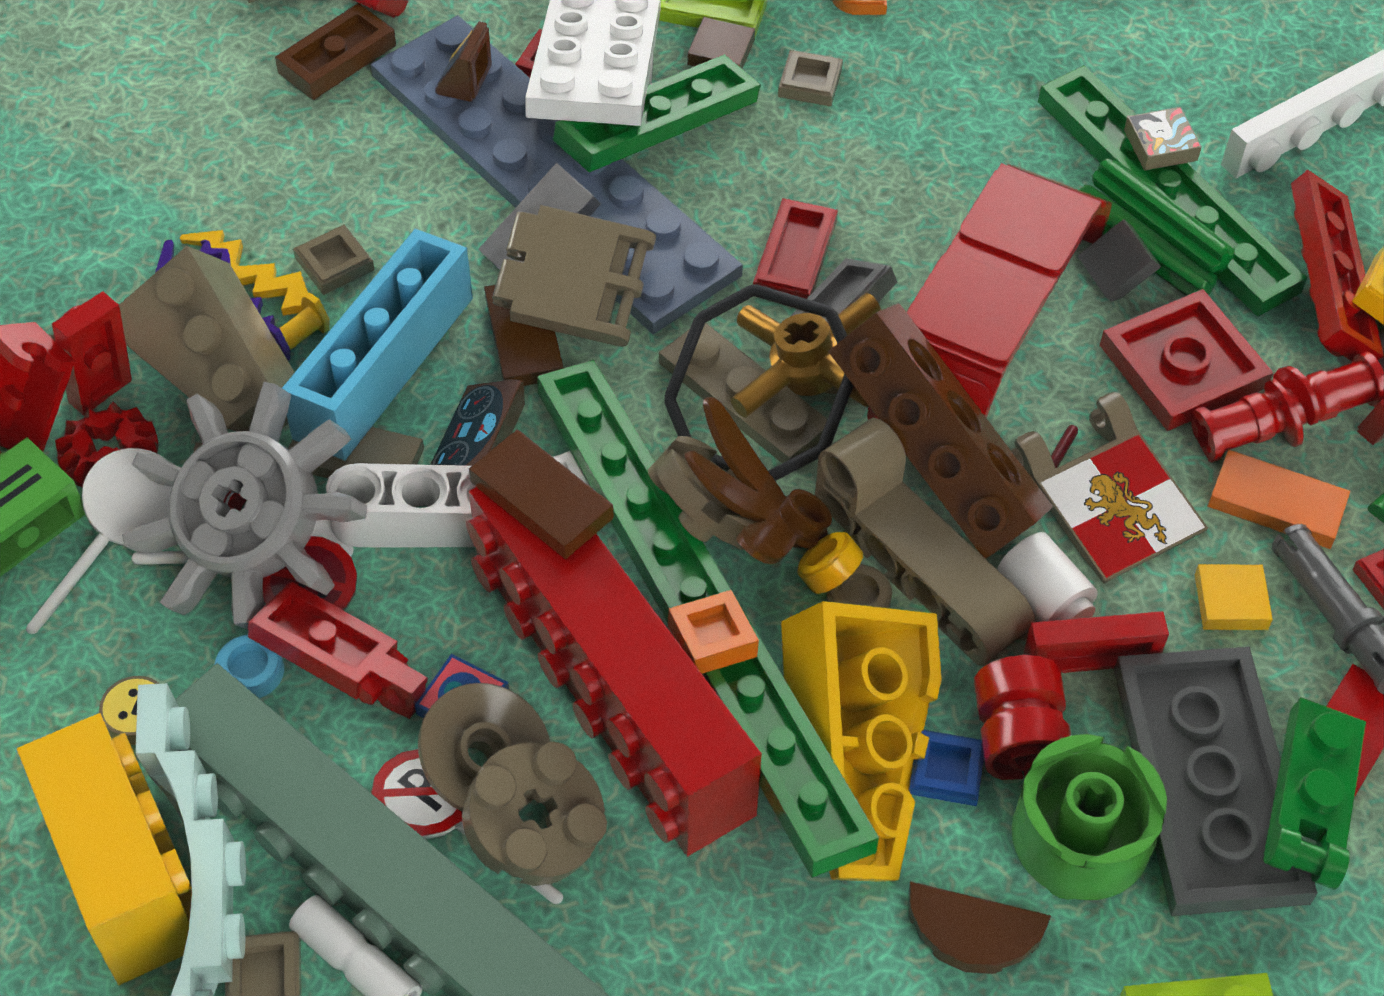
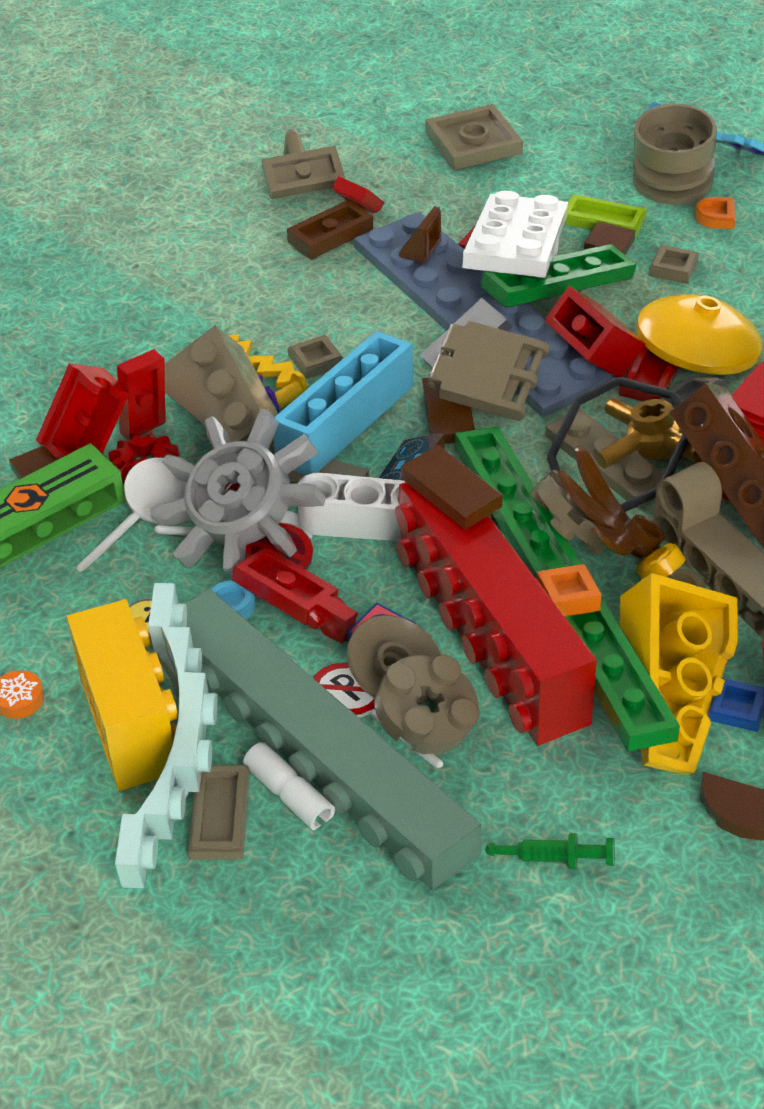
camera: 10 degrees right, 10 degrees down
none -> red brick [544,286,646,377]
none -> yellow dish [636,294,763,375]

